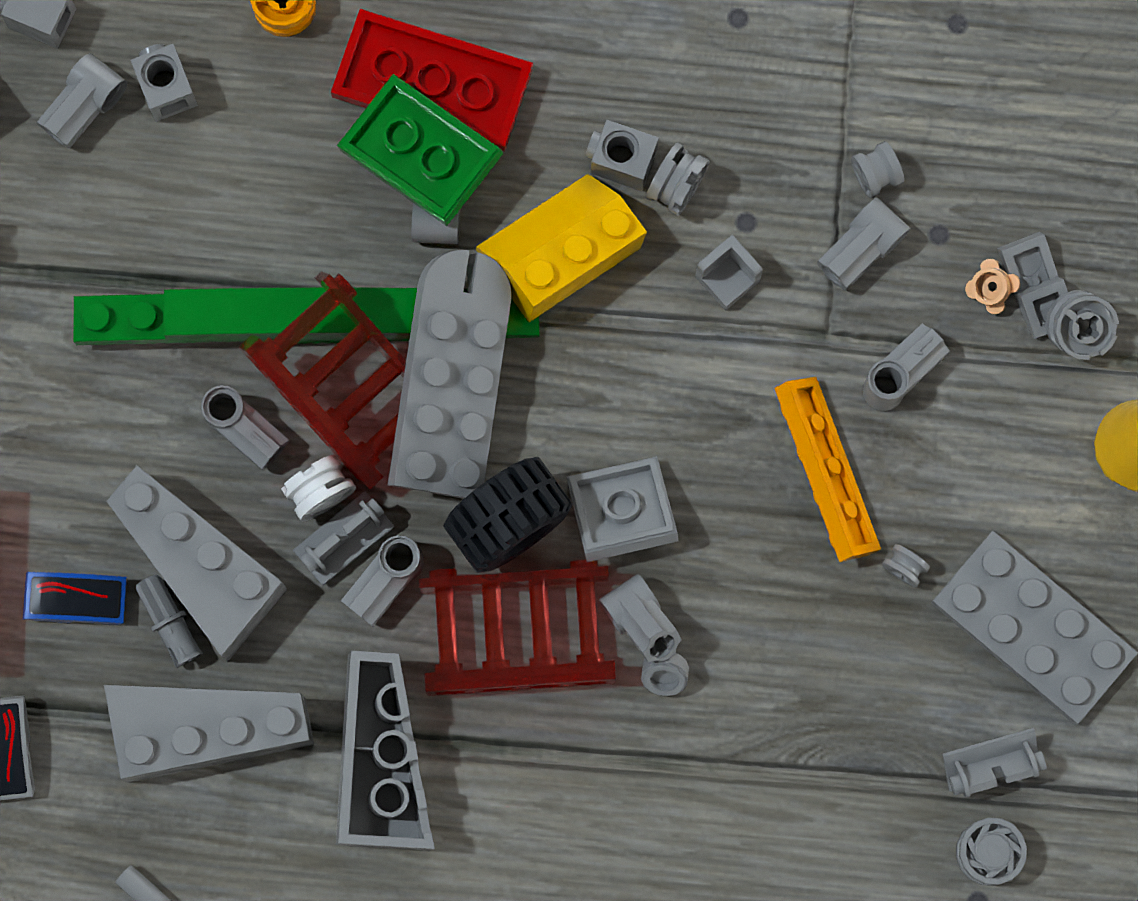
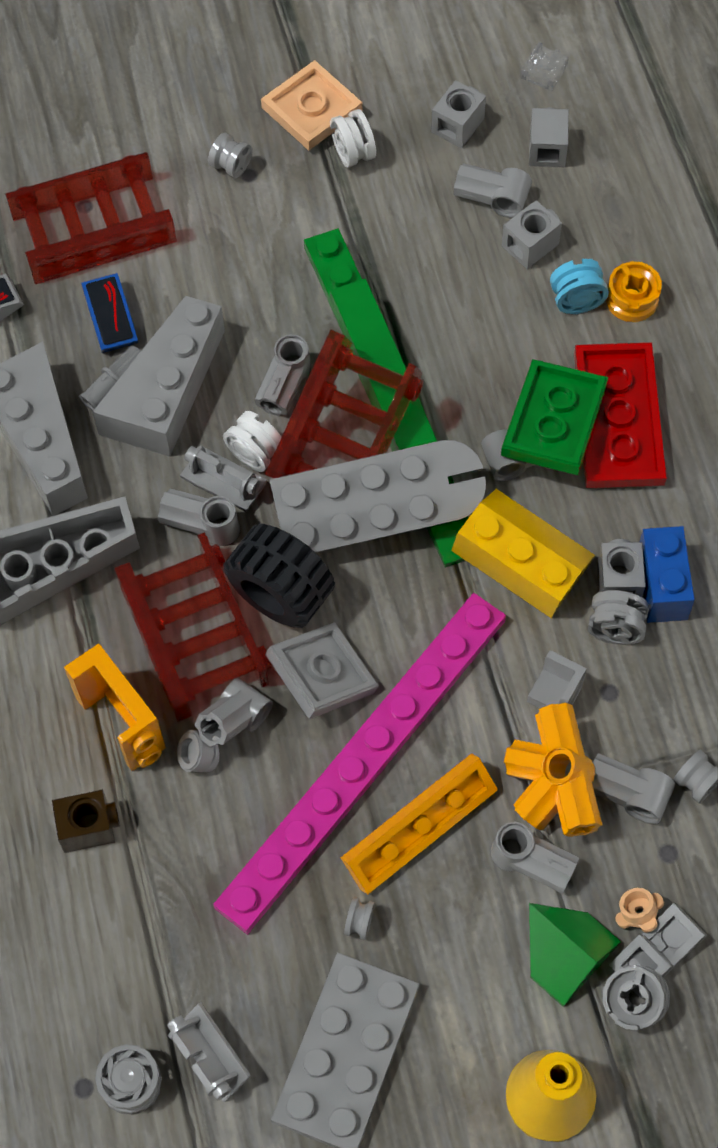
camera: 70 degrees right, 15 degrees down
none -> dark brown brick [52,789,120,853]
none -> light orange panel [64,643,166,771]
none -> dark pink plate [213,592,506,935]
none -> light orange piece [504,702,602,837]
none -> green slope [529,903,621,1007]
none -> medium azure wheel [550,258,609,314]
none -> blue brick [640,526,694,623]

